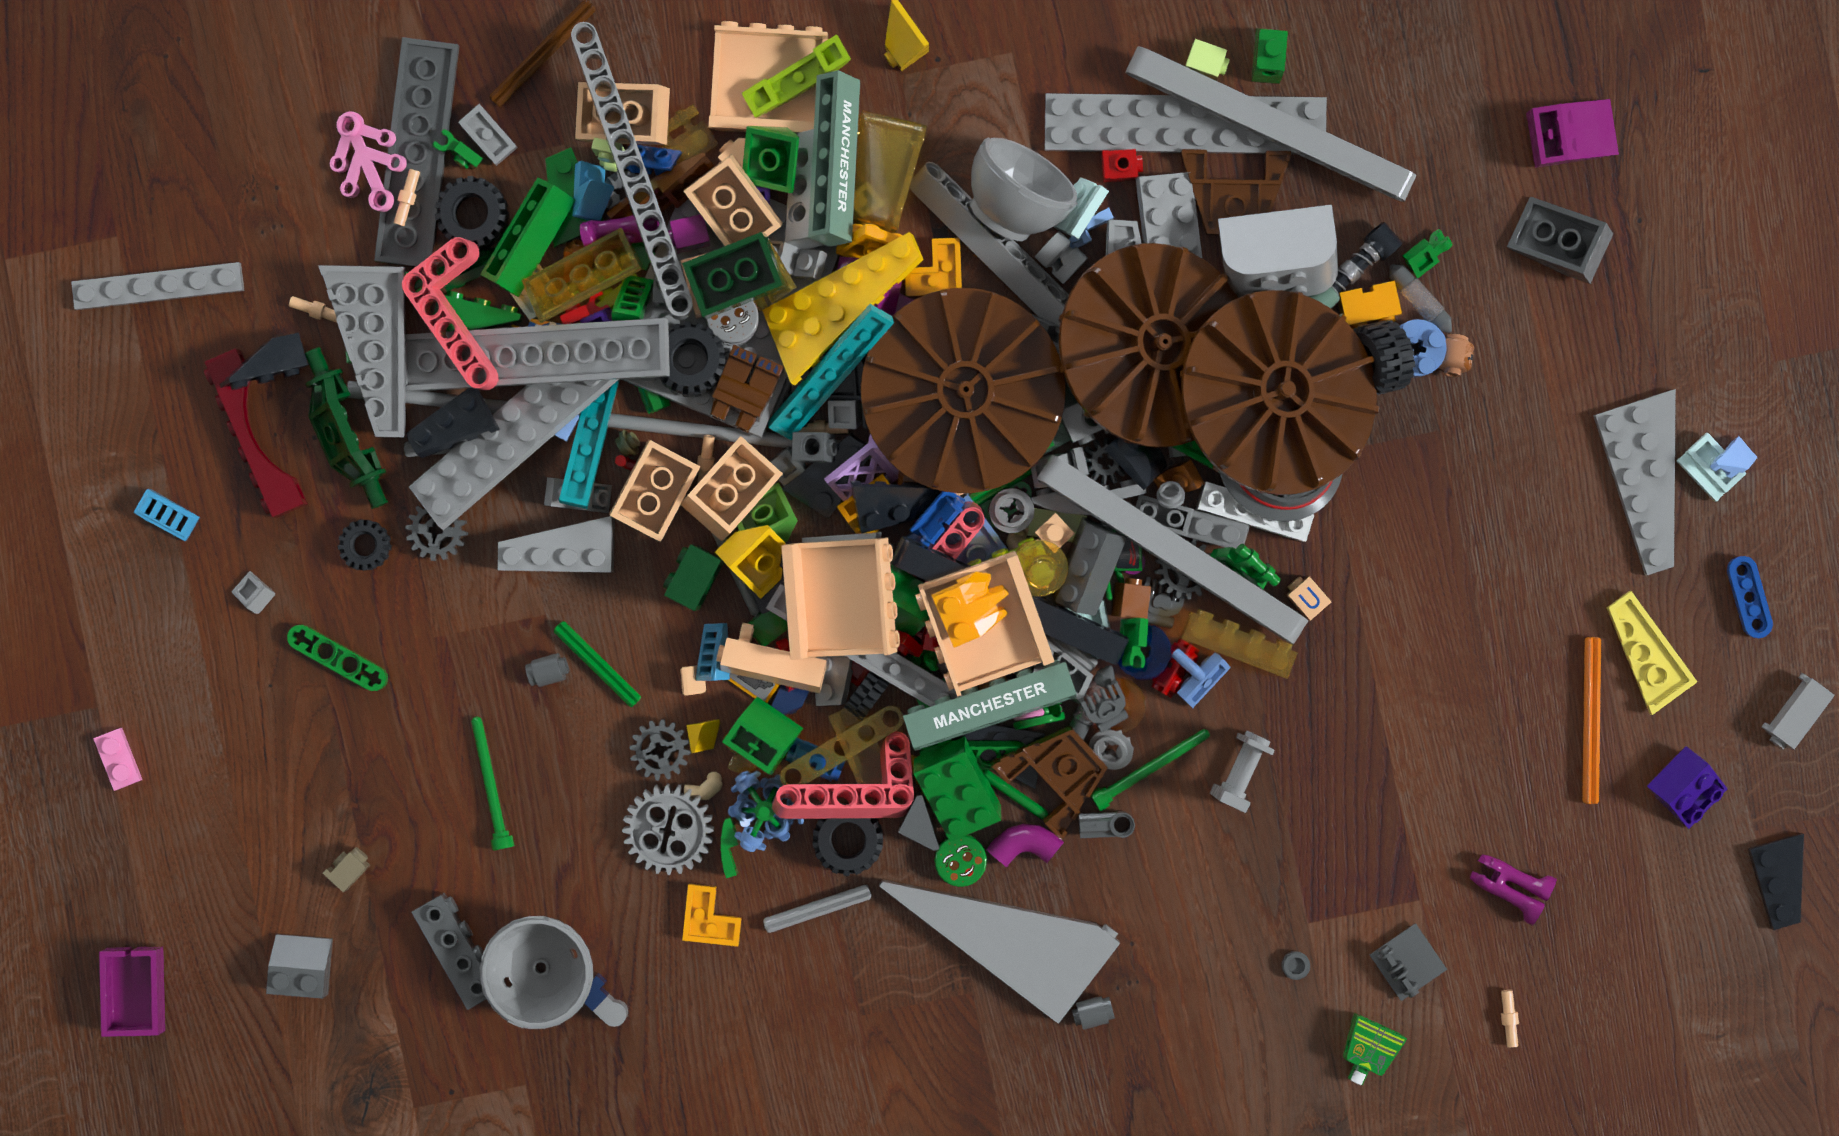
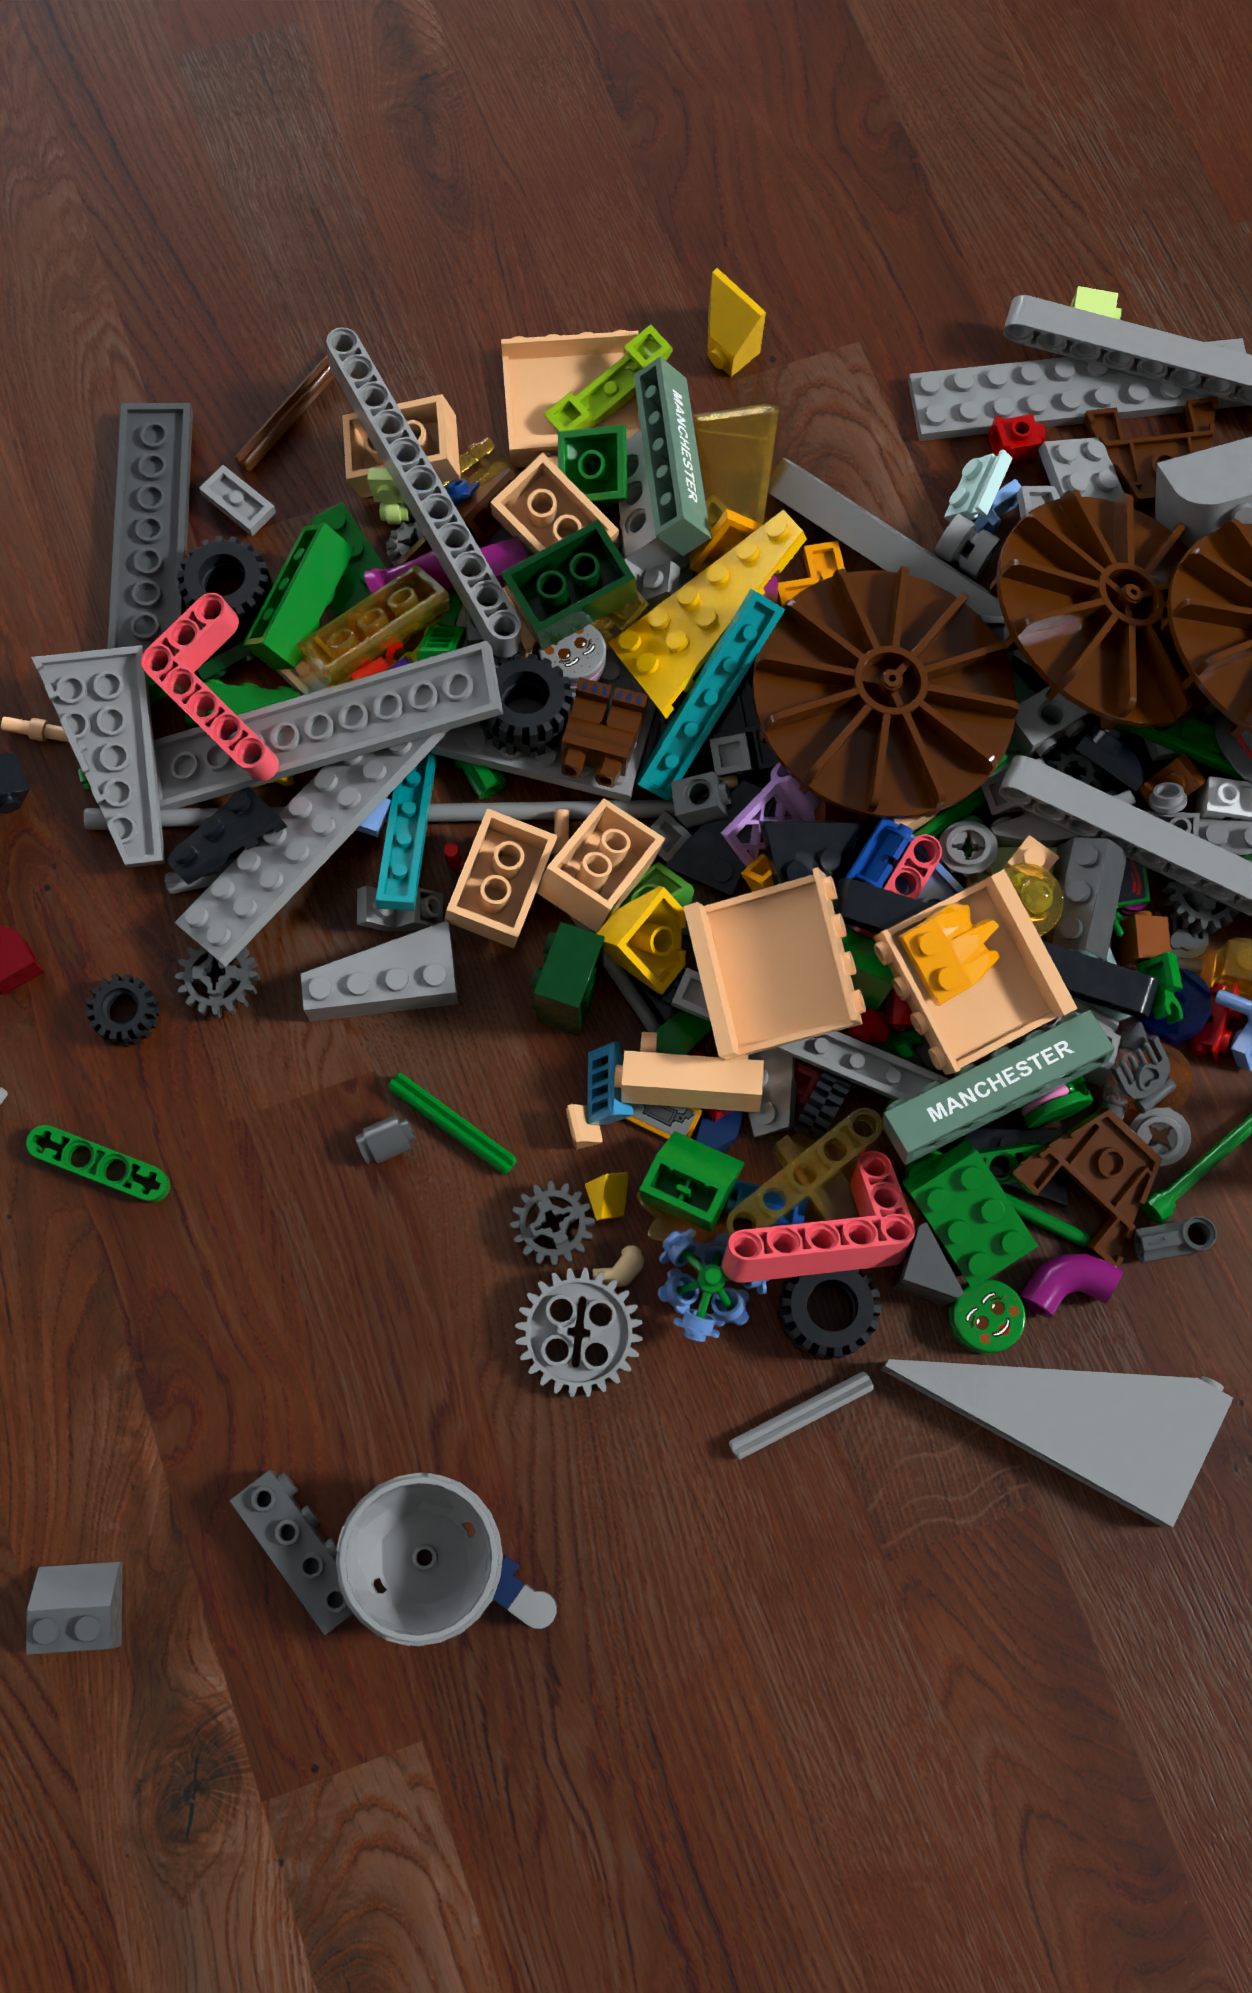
camera: 15 degrees left, 15 degrees down
dark green plate [305,347,388,509] -> none
dark tan brick [323,847,370,892] -> none
bright pink plant [330,111,407,212] -> none
light nougat bar [394,169,420,226] -> none
green plate [432,129,483,170] -> none
green piece [471,716,515,851] -> none
dark azure slope [572,161,614,221] -> none
olive plate [615,430,640,457] -> none
light orange plate [682,884,742,946] -> none
green slope [721,817,740,878] -> none
light grey piece [970,137,1078,241] -> none
dark grey brick [1072,996,1115,1030] -> none
green torso [1251,28,1288,84] -> none

